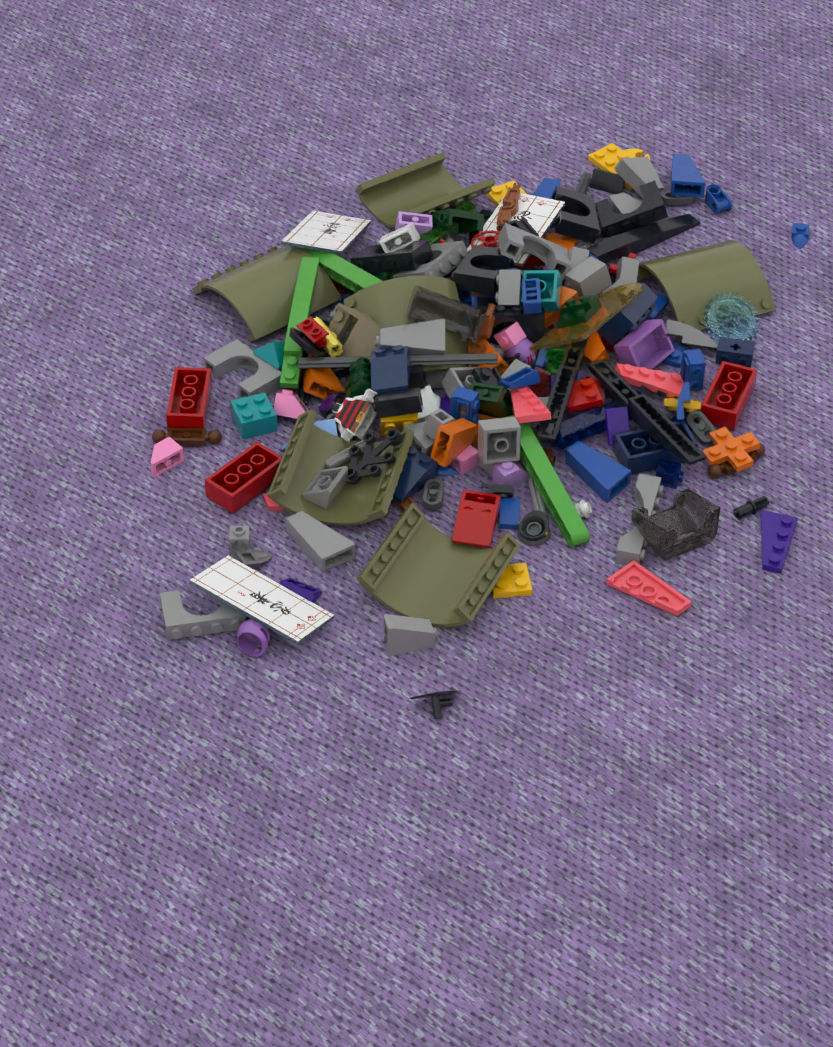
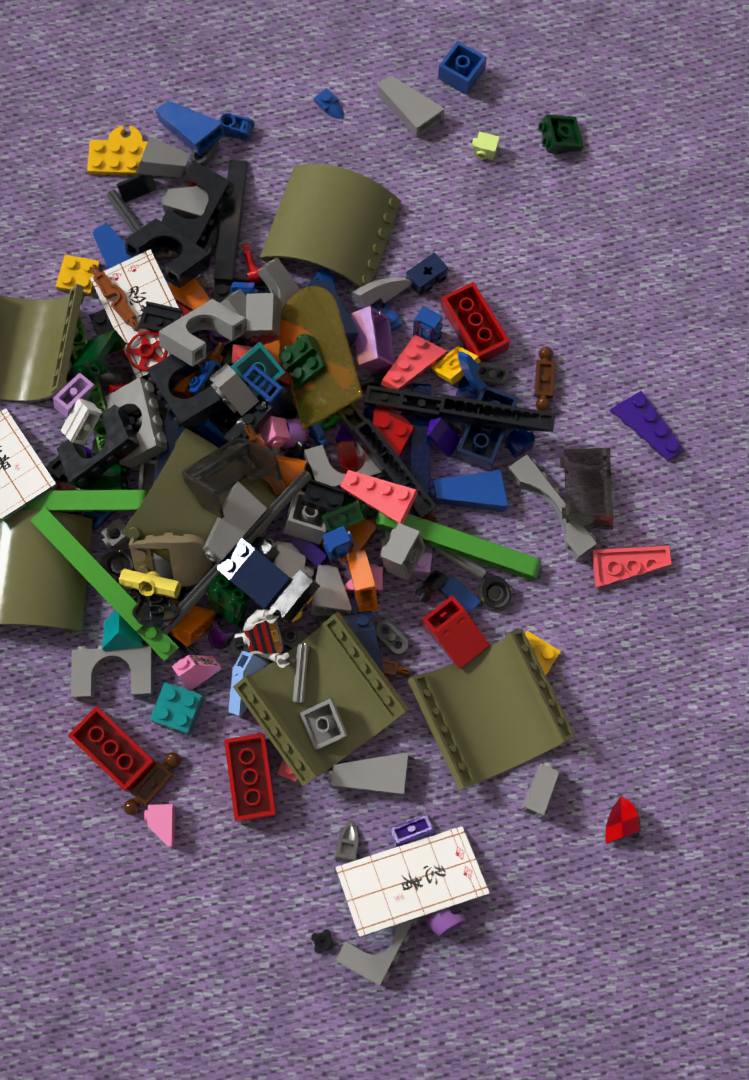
camera: 50 degrees left, 30 degrees up
light grey brick [229,526,250,555] -> none
red hinge [296,317,329,348] -> none
black plant [346,429,403,484] -> none
light grey slope [423,408,455,440] -> none
blue slope [499,367,540,389] -> none
white plate [574,500,592,518] -> none
orange plate [702,427,760,472] -> none
clear light blue gear [703,292,760,341] -> none
black axle [733,496,769,520] -> none
none -> black plate [311,929,334,954]

